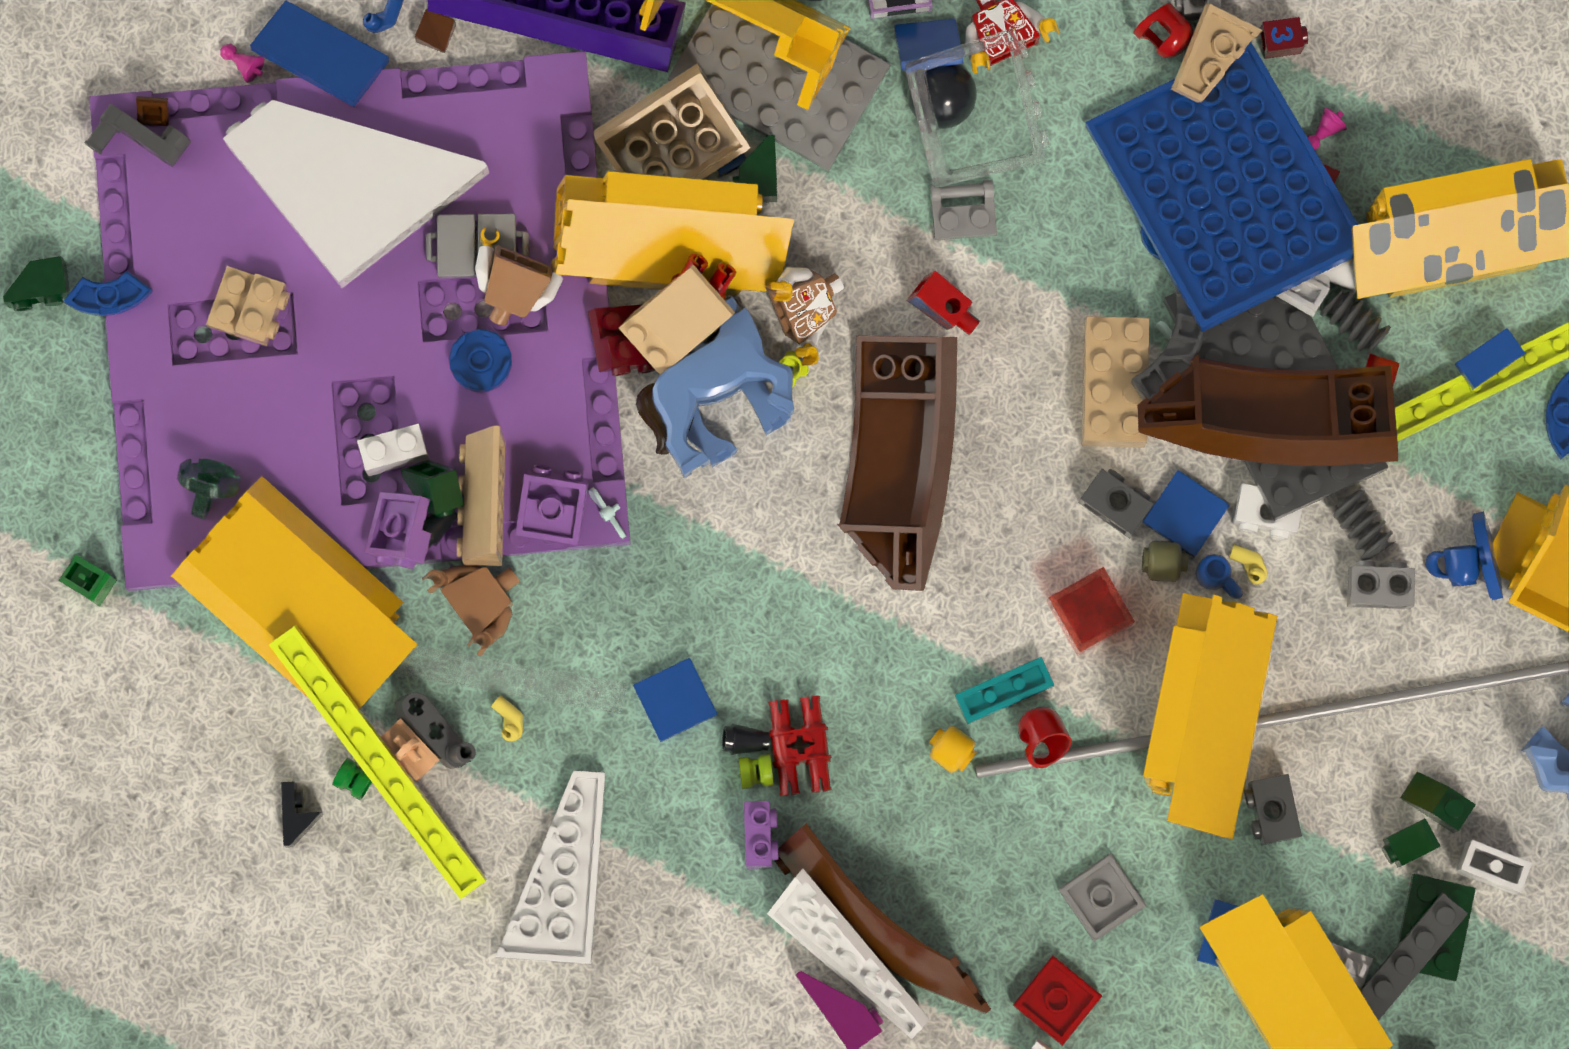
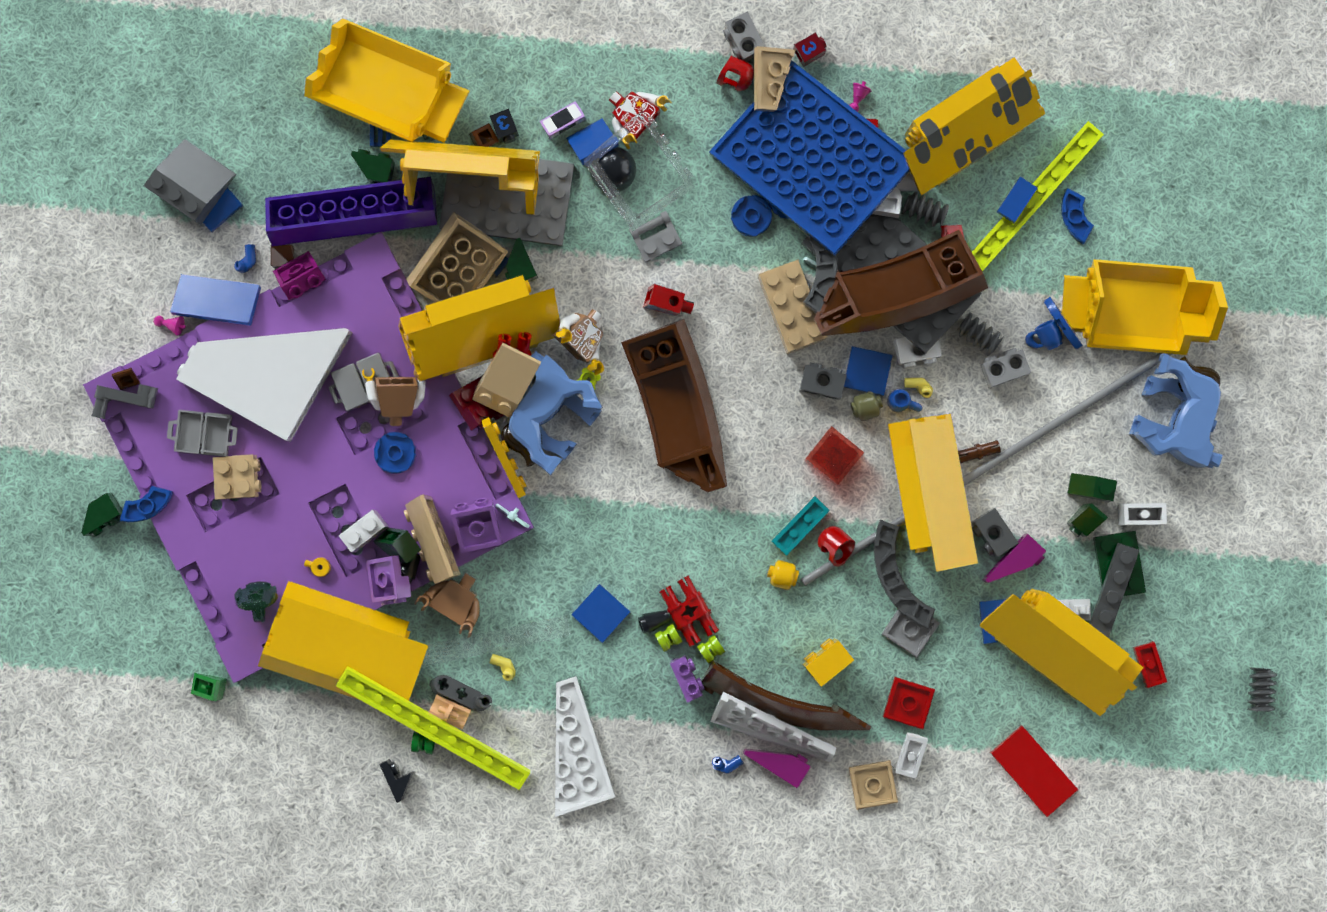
camera: 20 degrees left, 5 degrees up
none -> light grey piece [167,410,238,457]
none -> magenta plate [273,251,326,300]
none -> yellow piece [304,557,331,577]
none -> yellow plate [482,417,527,498]
none -> lime wheel [697,635,725,664]
none -> blue arm [712,755,744,774]
none -> blue tile [731,195,772,237]
none -> yellow brick [802,638,854,687]
none -> dark grey tile [874,519,935,629]
none -> reddish brown pin [958,440,1001,464]
none -> magenta slope [982,534,1046,583]

